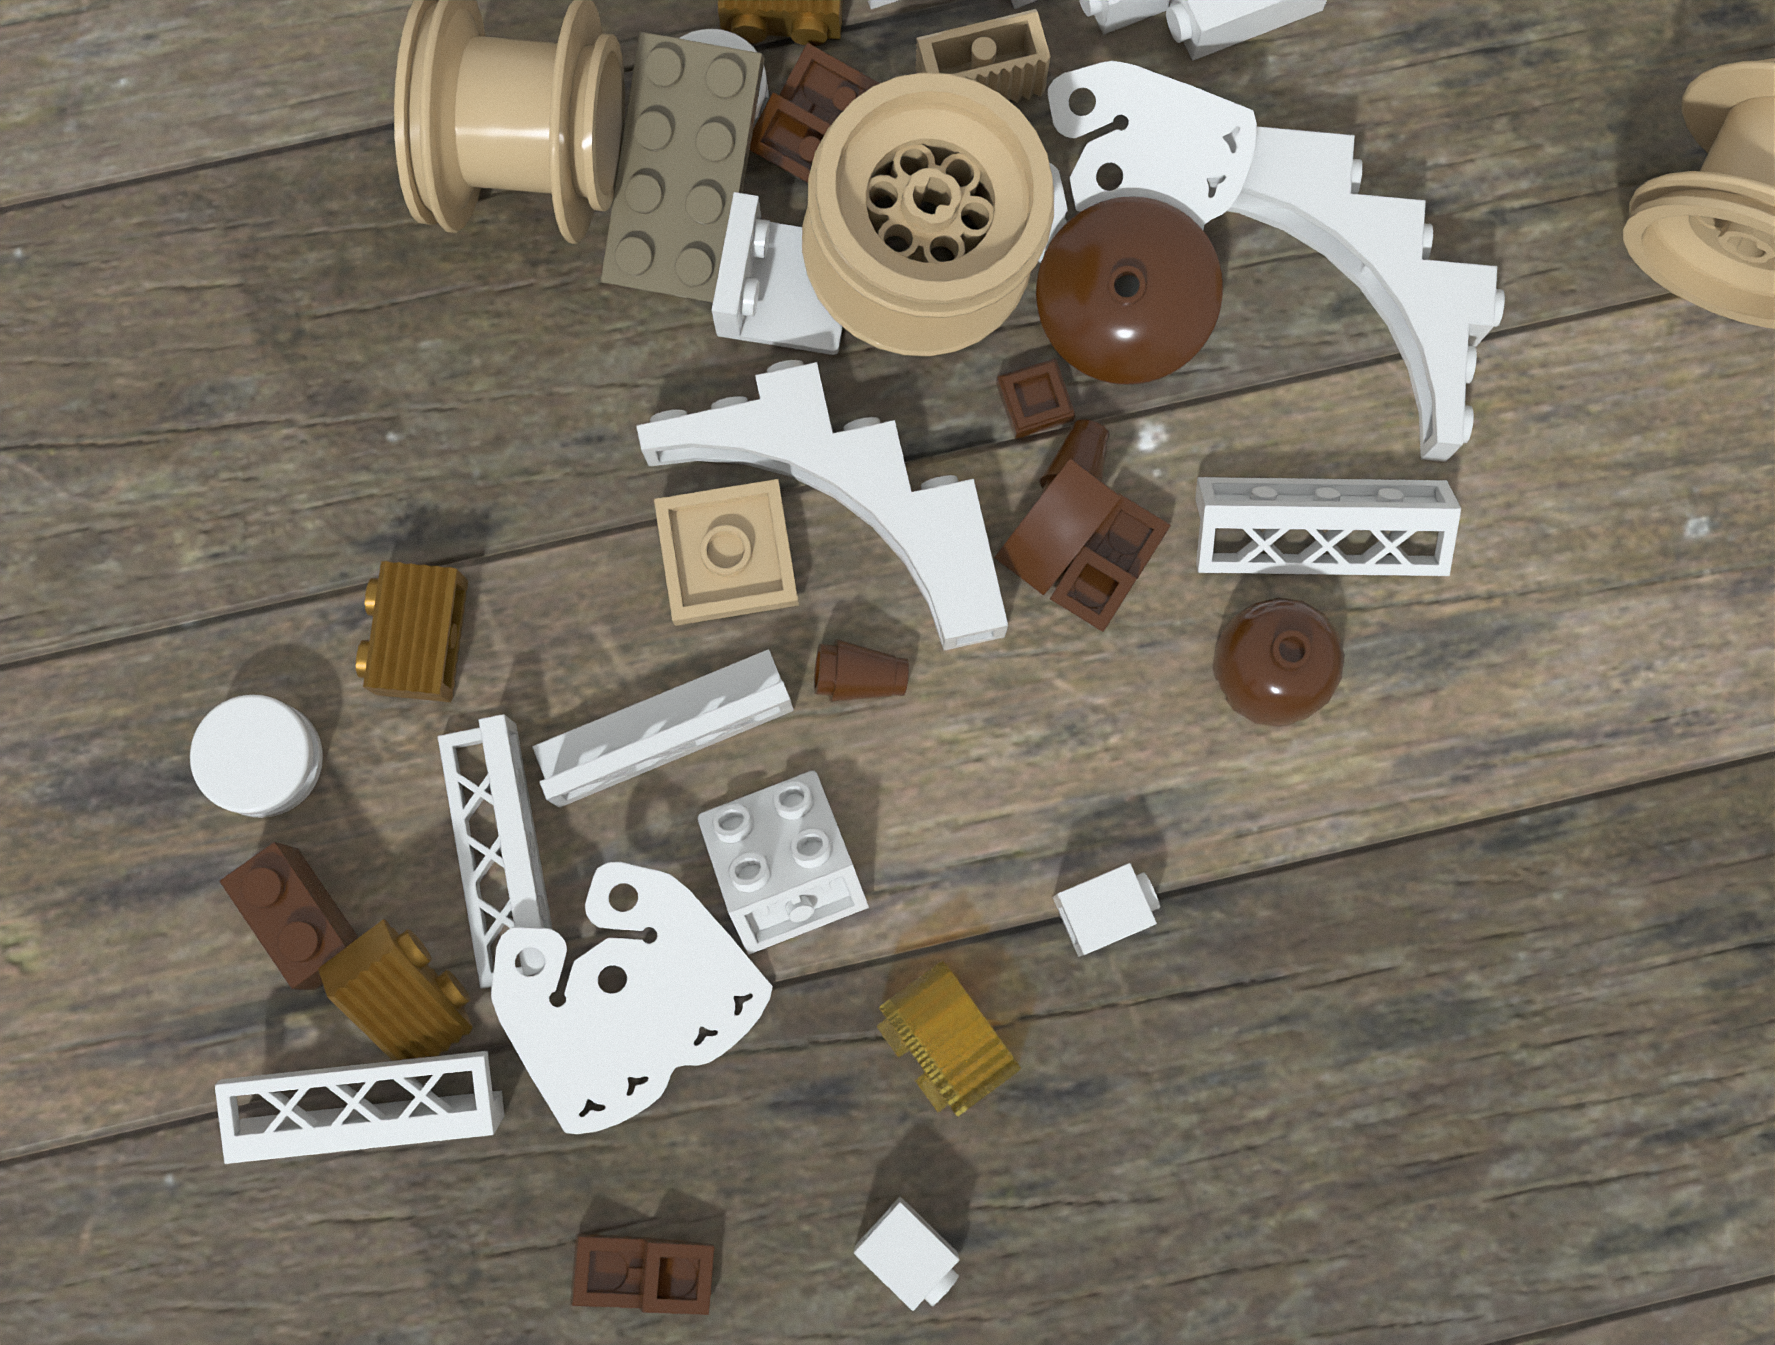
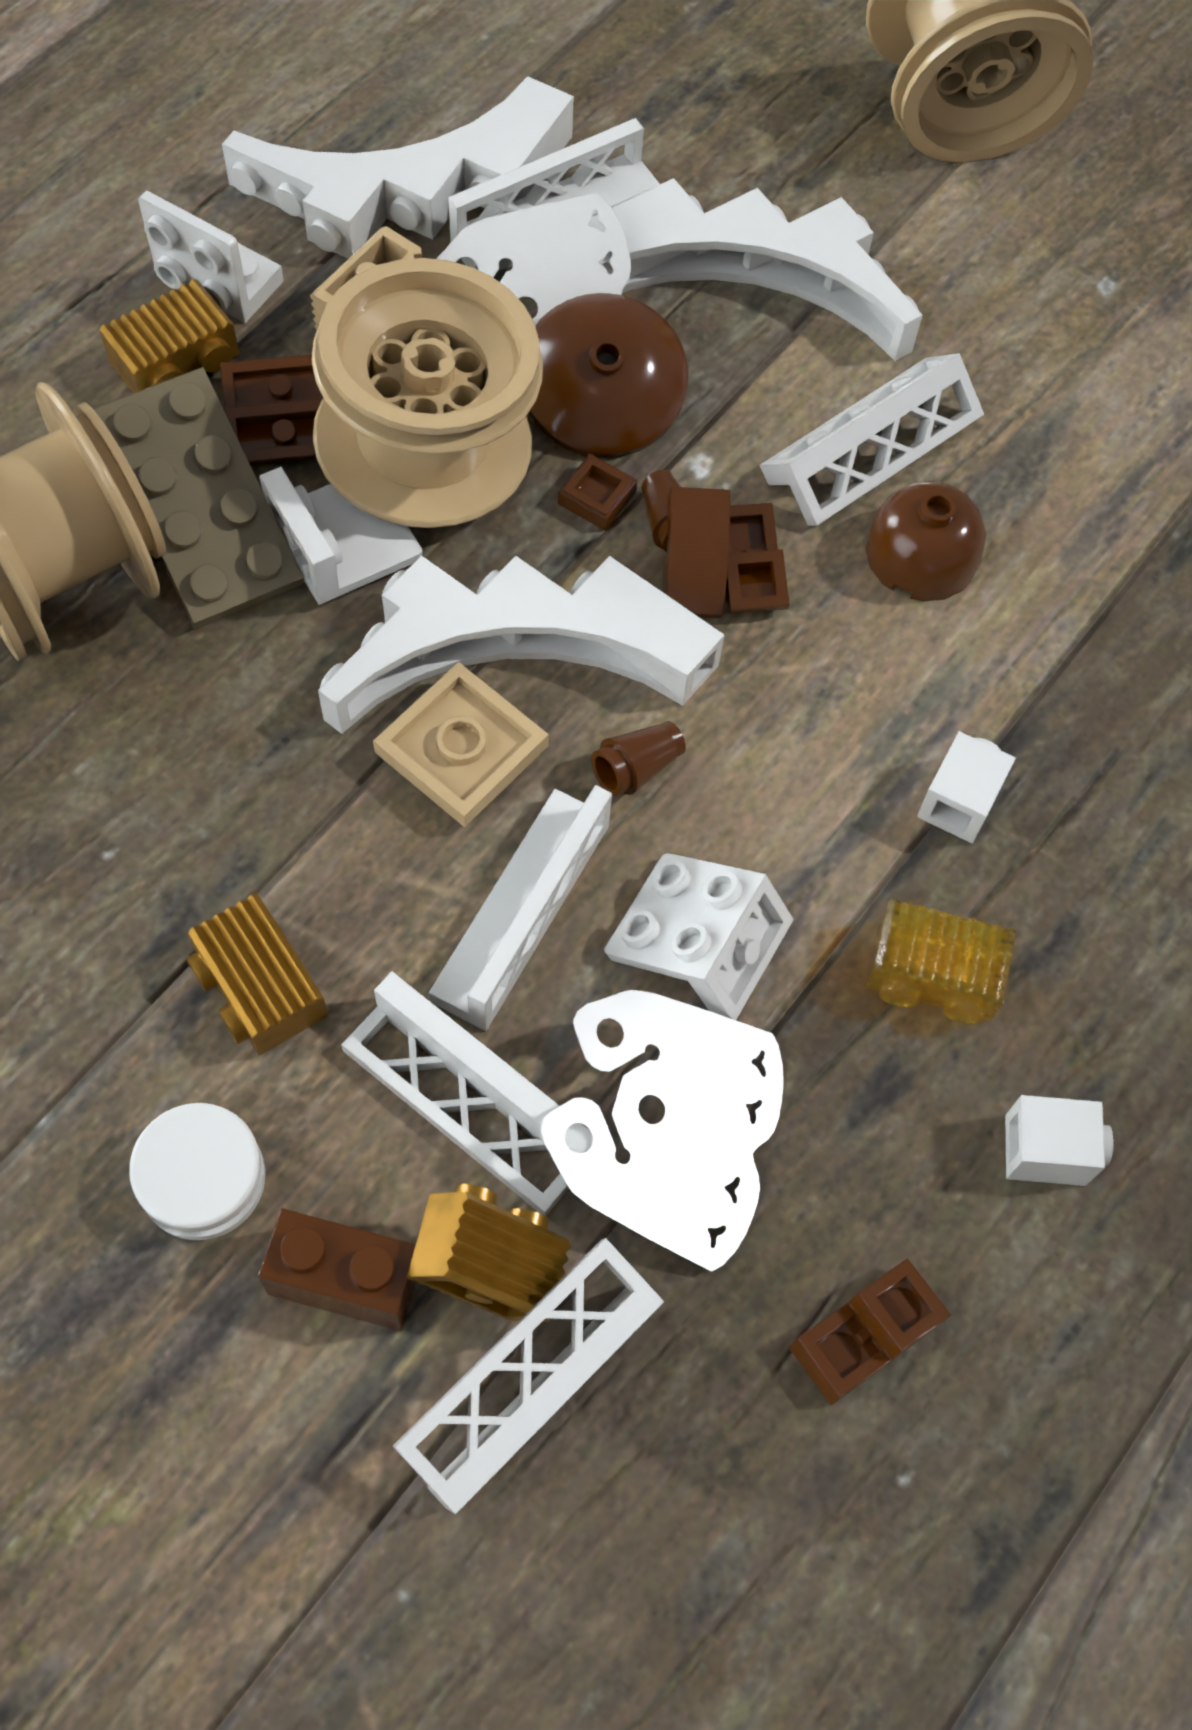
camera: 45 degrees left, 15 degrees down
none -> white fence [448,118,660,271]

